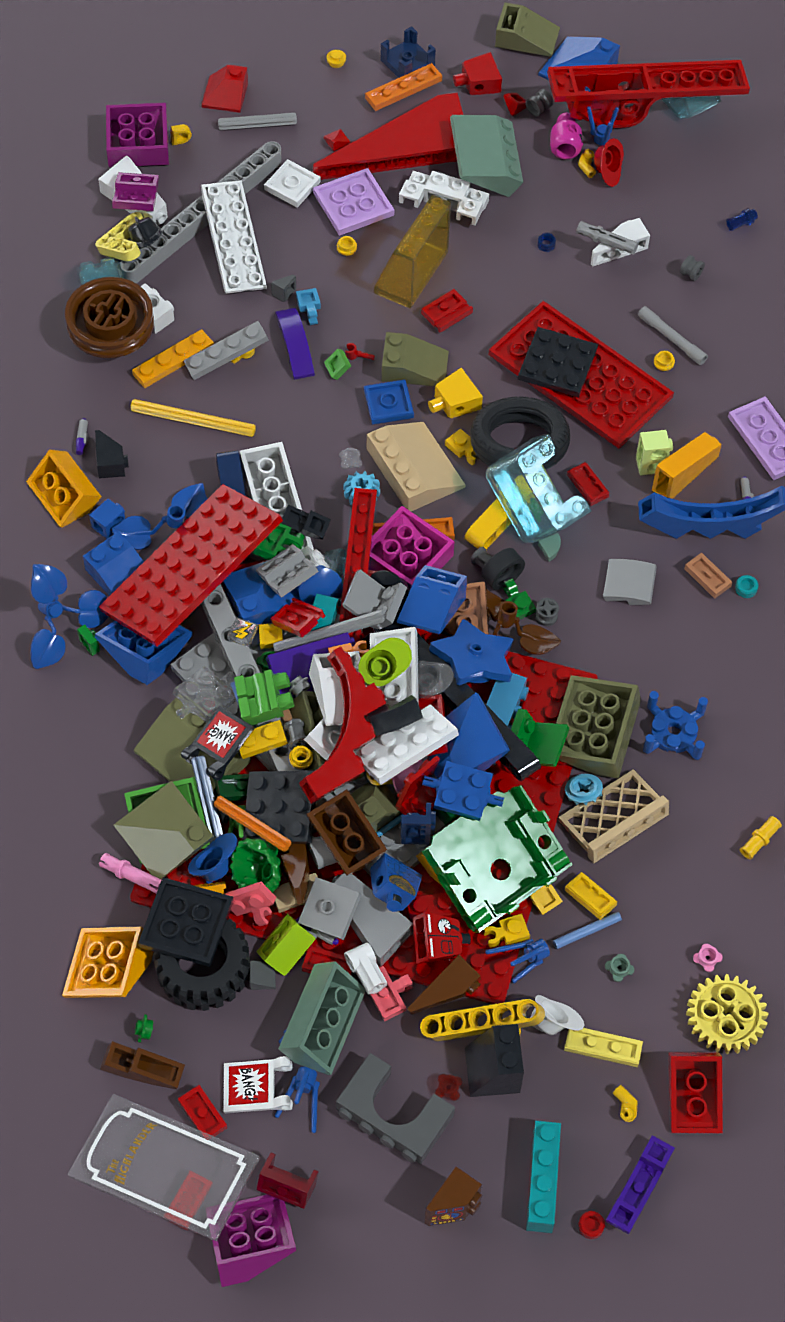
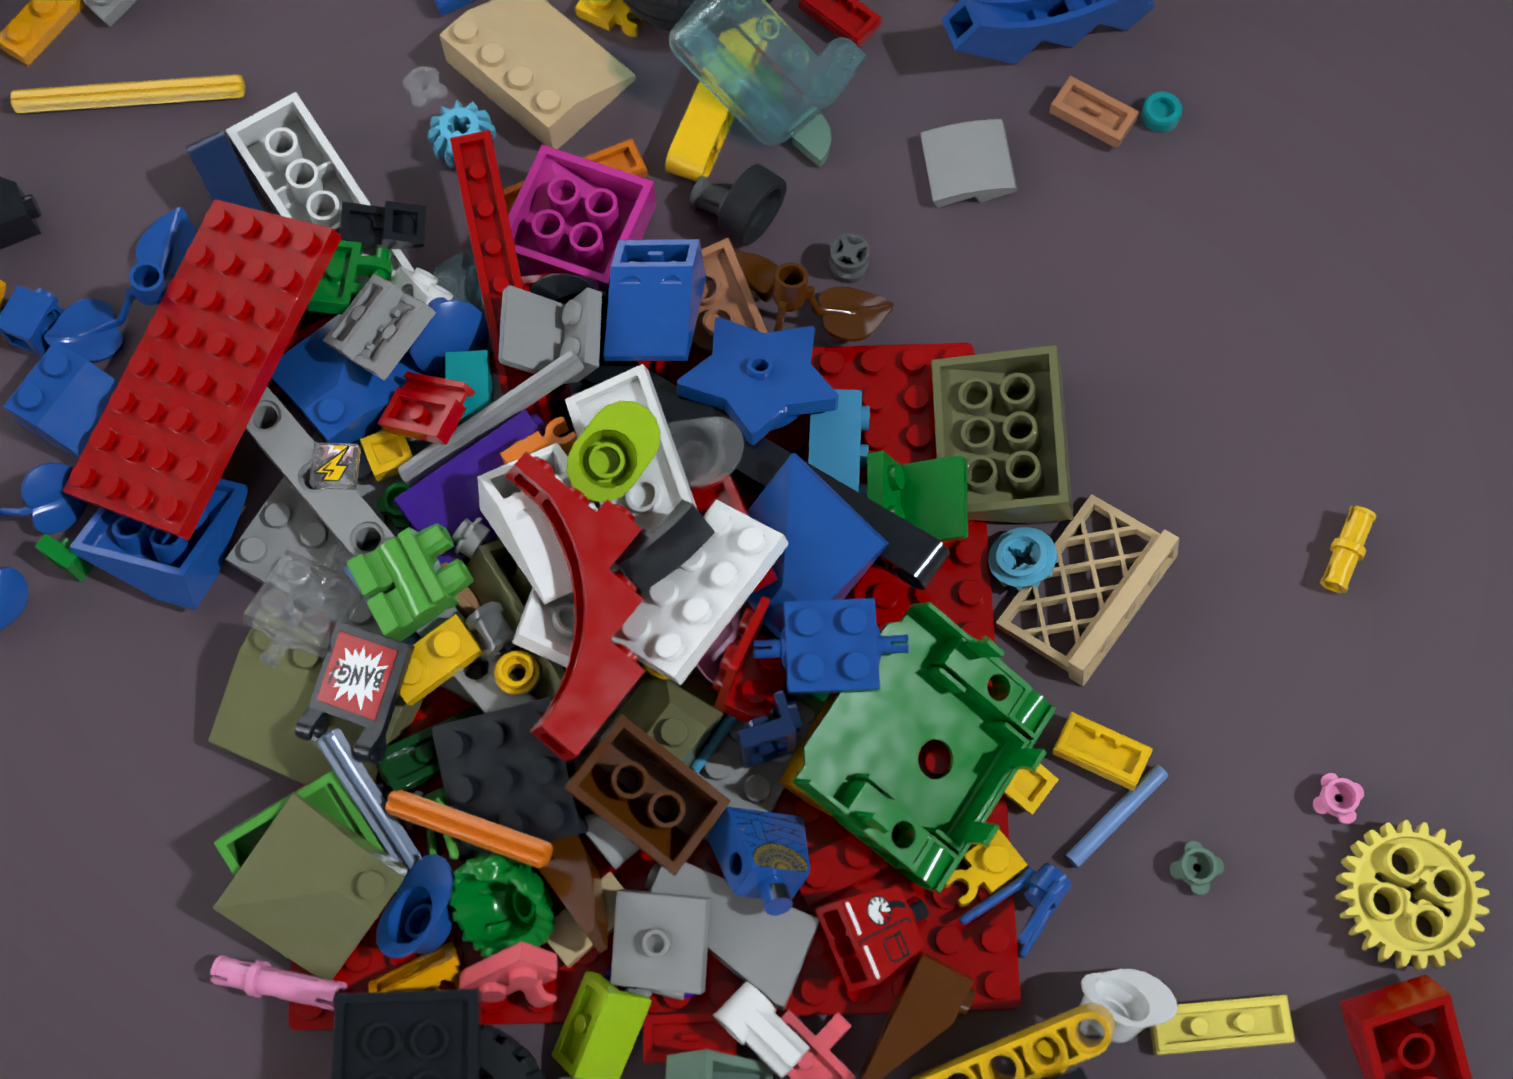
camera: 15 degrees left, 10 degrees up
green plate [503,579,536,619] -> none
blue plate [643,691,708,760] -> none

